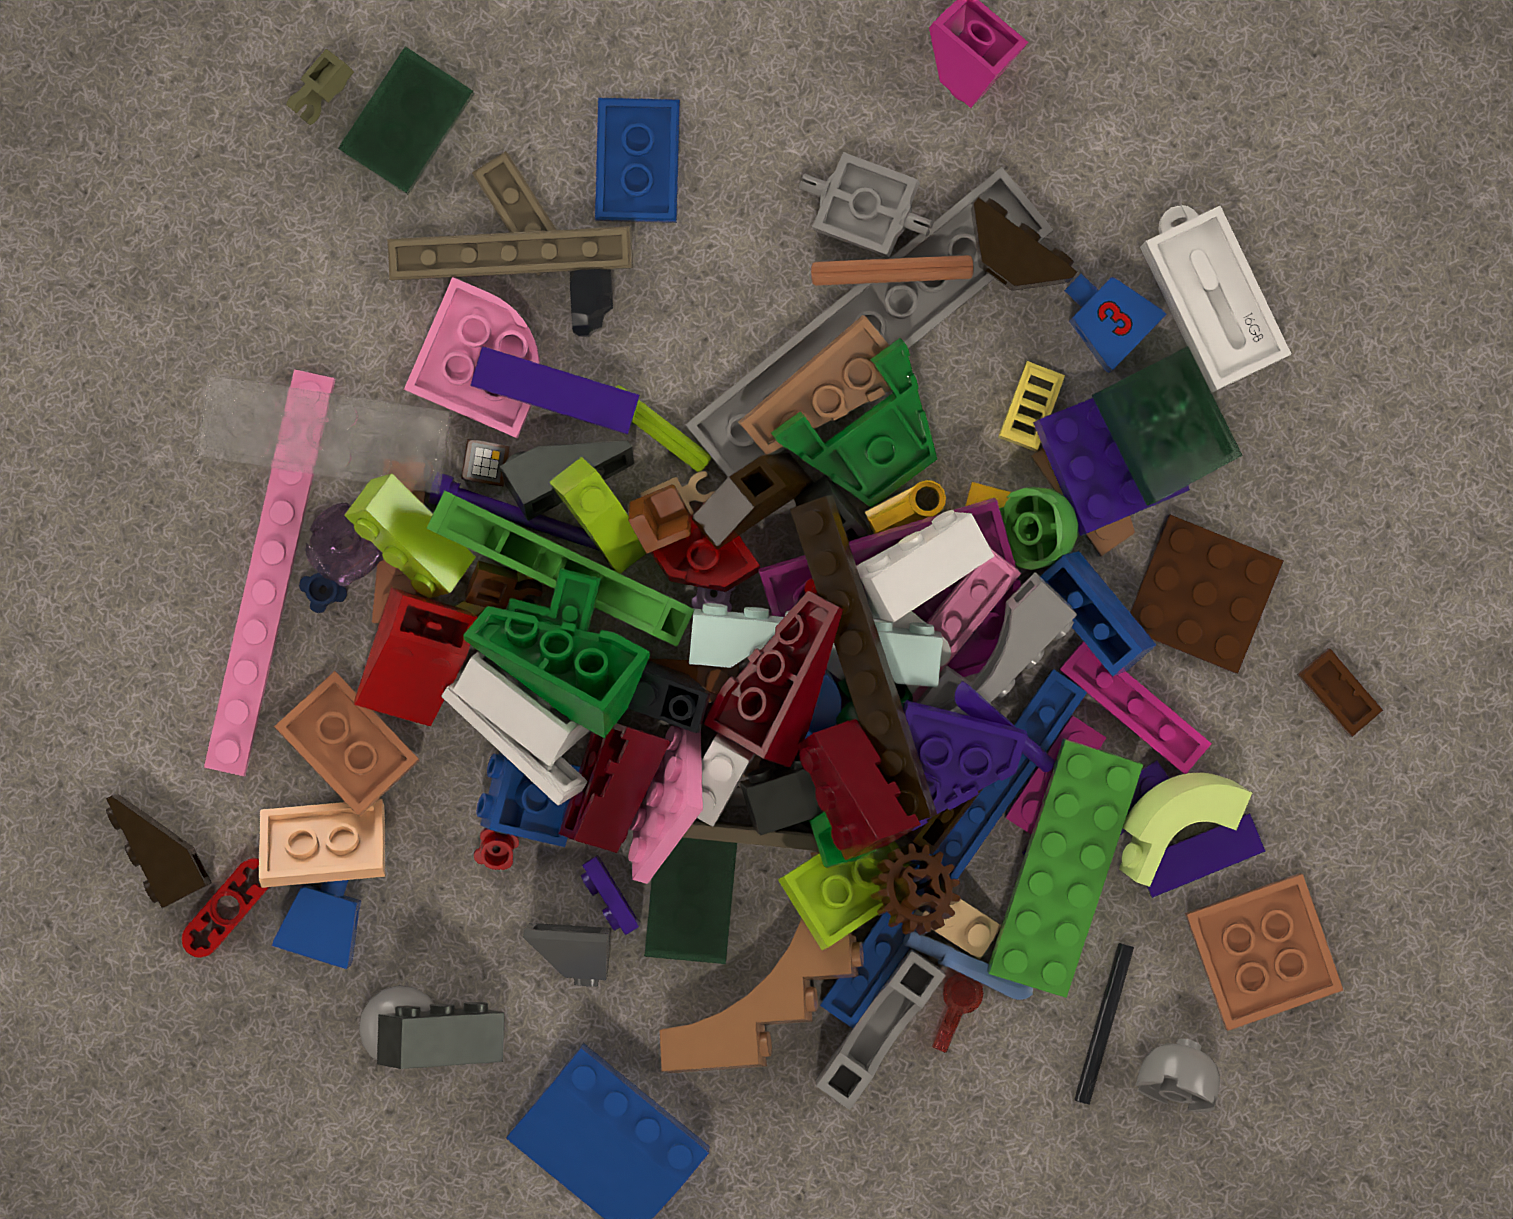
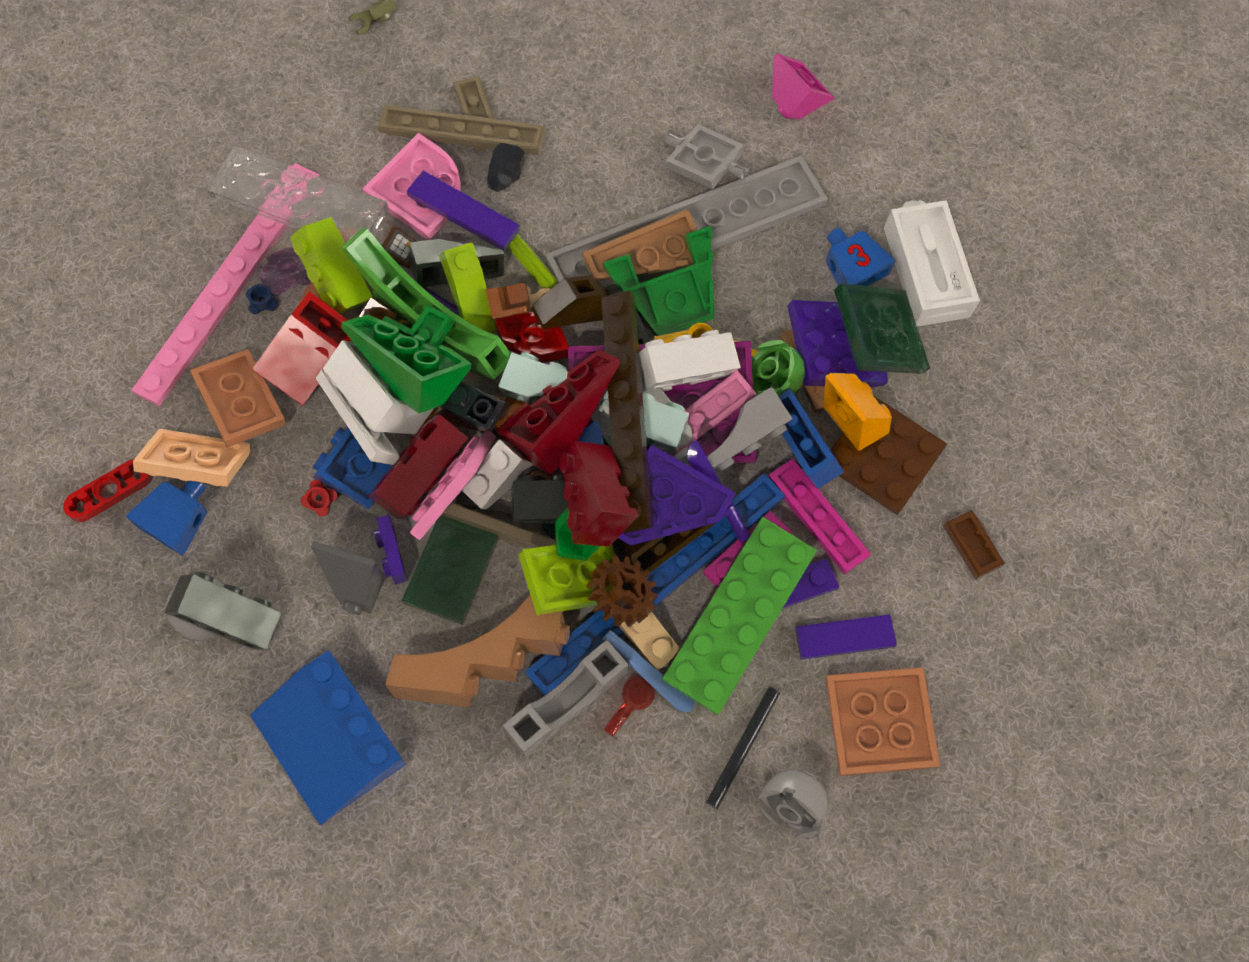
camera: 10 degrees right, 20 degrees down
dark brown slope [106,794,212,908] -> none
clear green plate [338,46,475,195] -> none
blue tile [595,98,680,223] -> none
nougat axle [811,255,974,286] -> none
dark brown slope [971,197,1078,291] -> none
light yellow slope [998,361,1065,452] -> none
yellowish green arch [1119,773,1252,887] -> none
none -> light orange slope [823,373,892,451]

